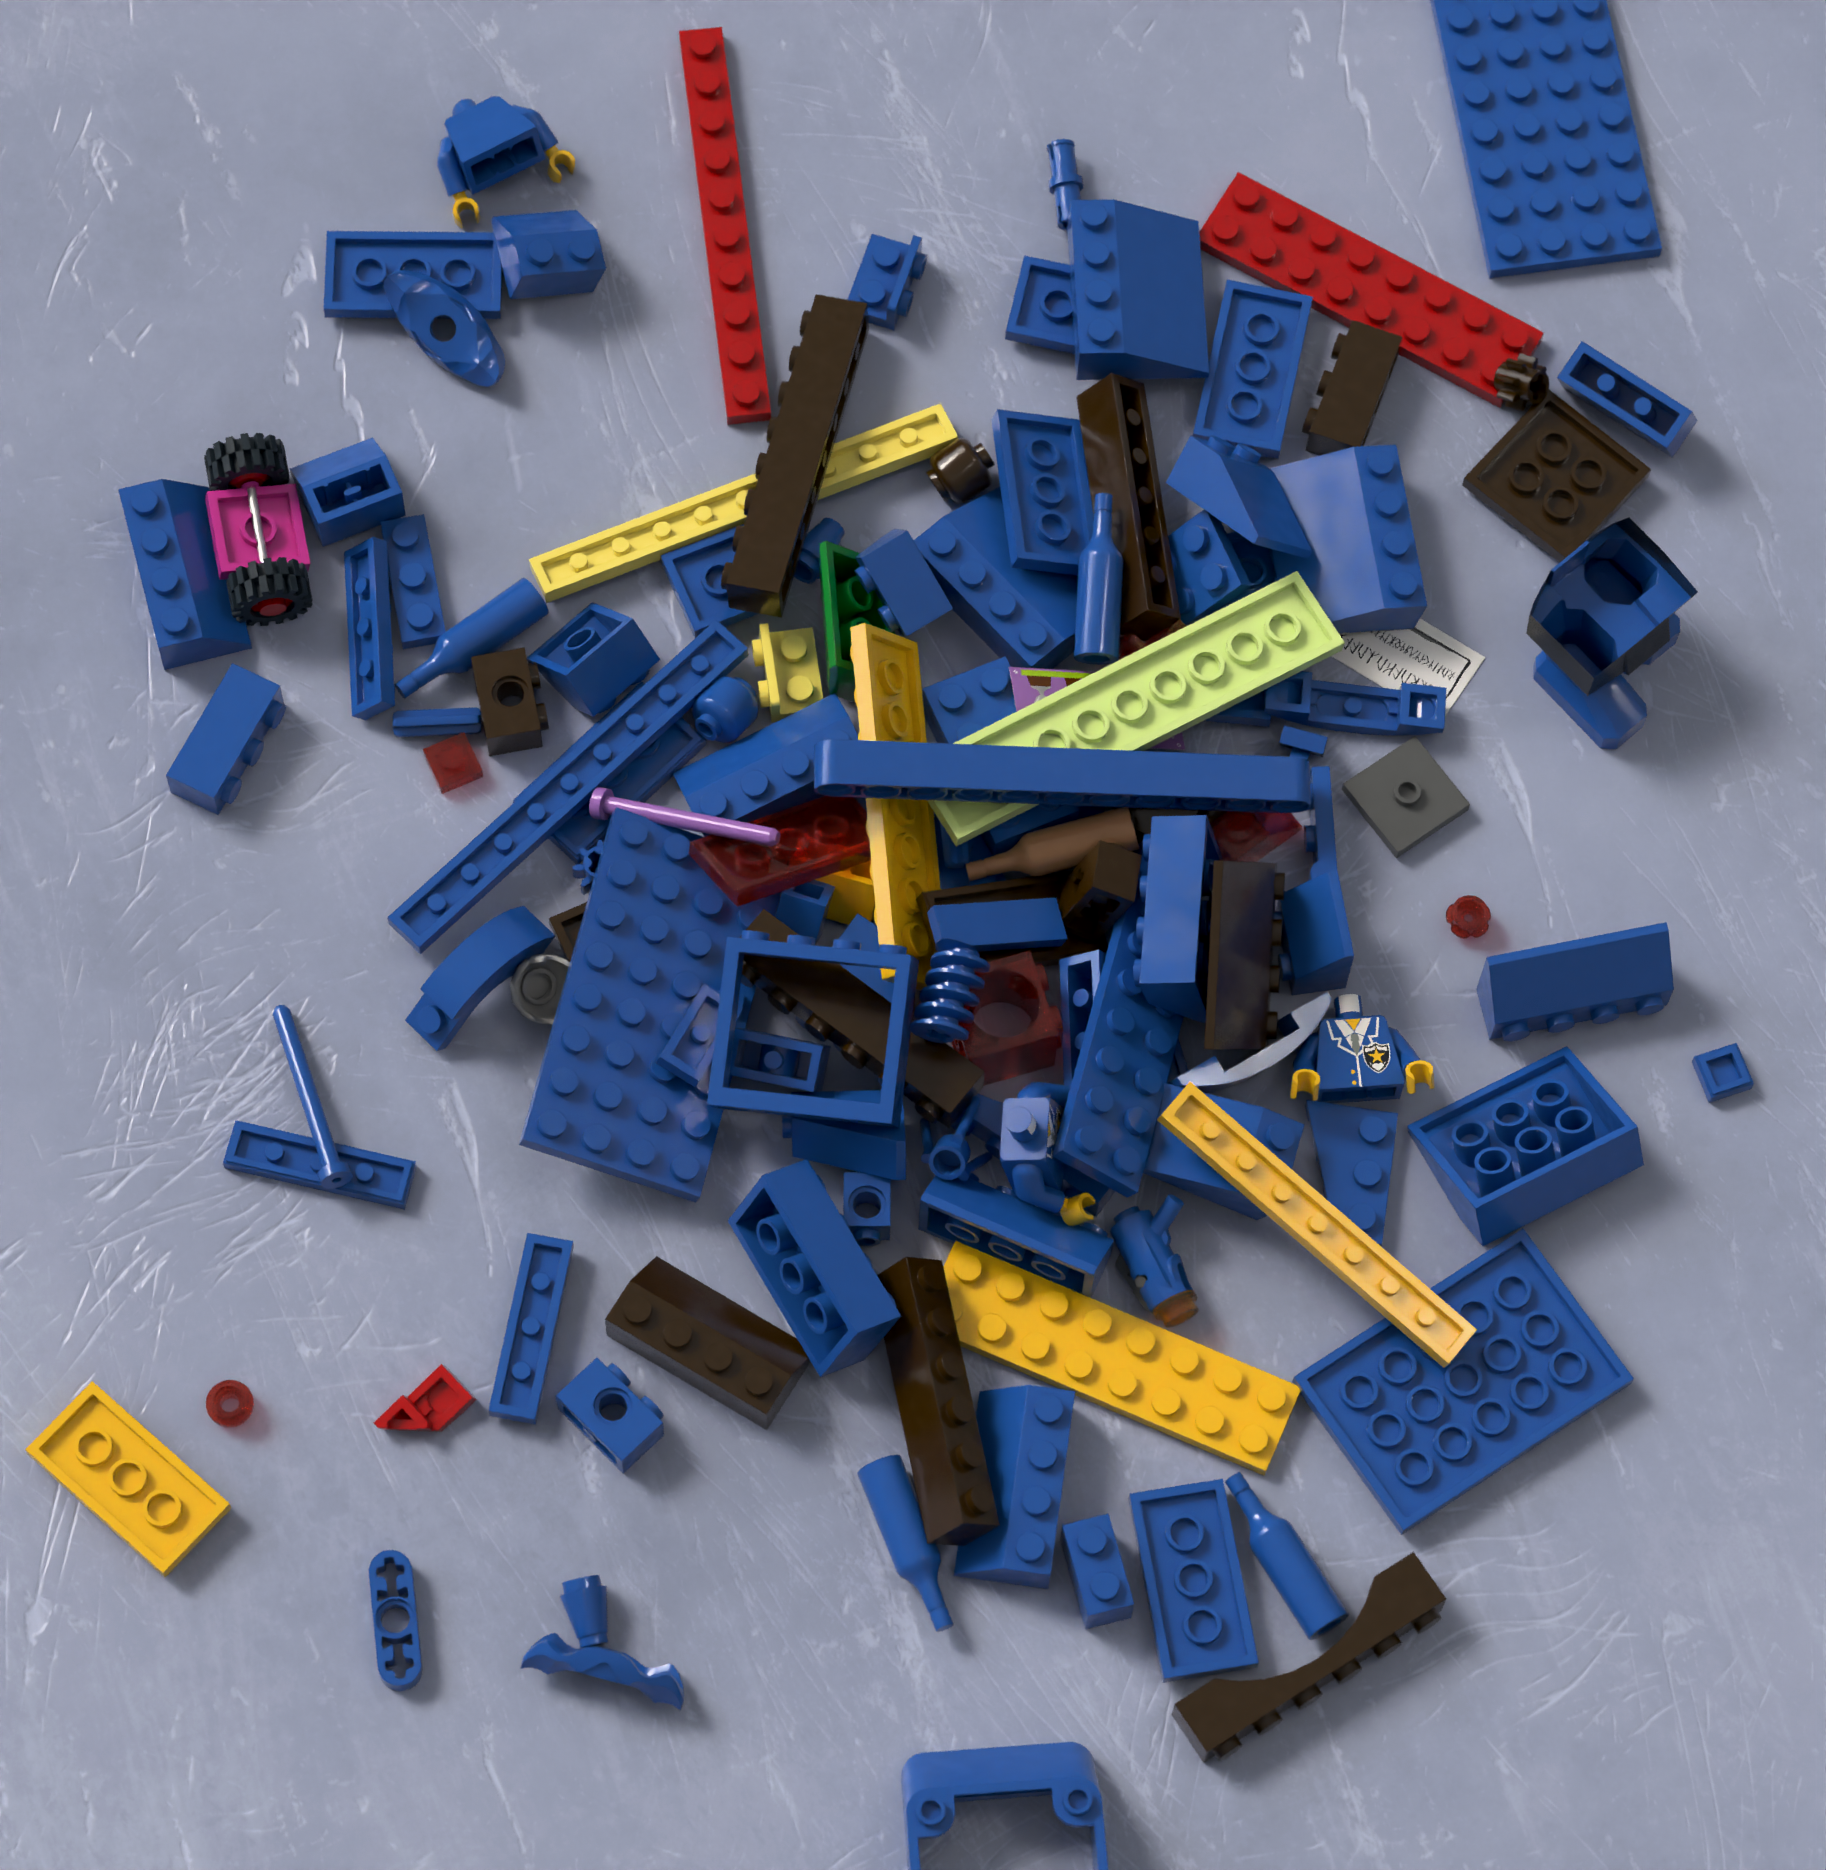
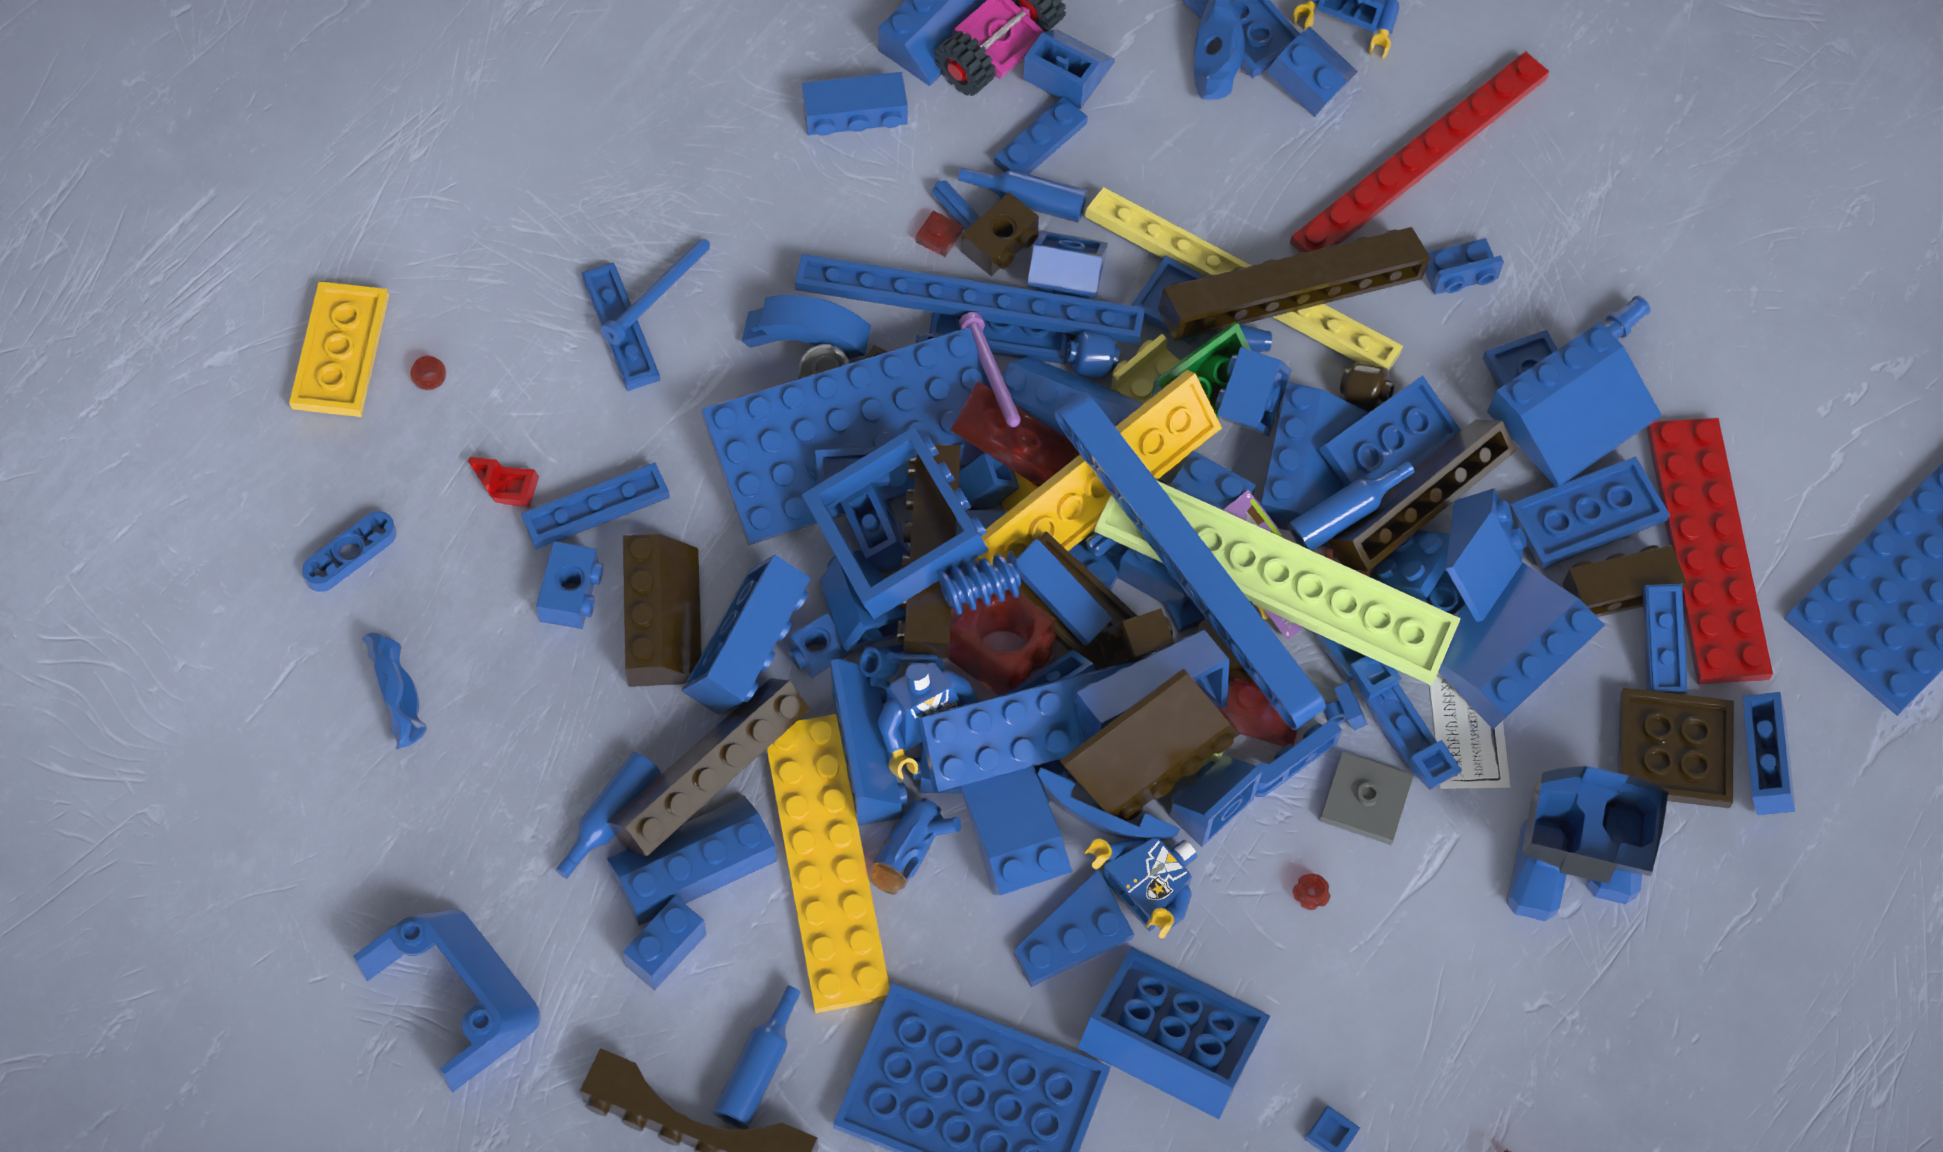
camera: 55 degrees right, 5 degrees down
blue plate [344,537,395,720] -> none
blue cone [560,1575,608,1648] -> none
medium nougat piece [965,807,1140,881] -> none
blue plate [1128,1479,1259,1683] -> none
yellow plate [1157,1082,1477,1368] -> none
blue slope [1476,922,1674,1042] -> none
dark brown gear [1494,353,1549,412] -> none
none -> blue tile [1642,584,1688,694]

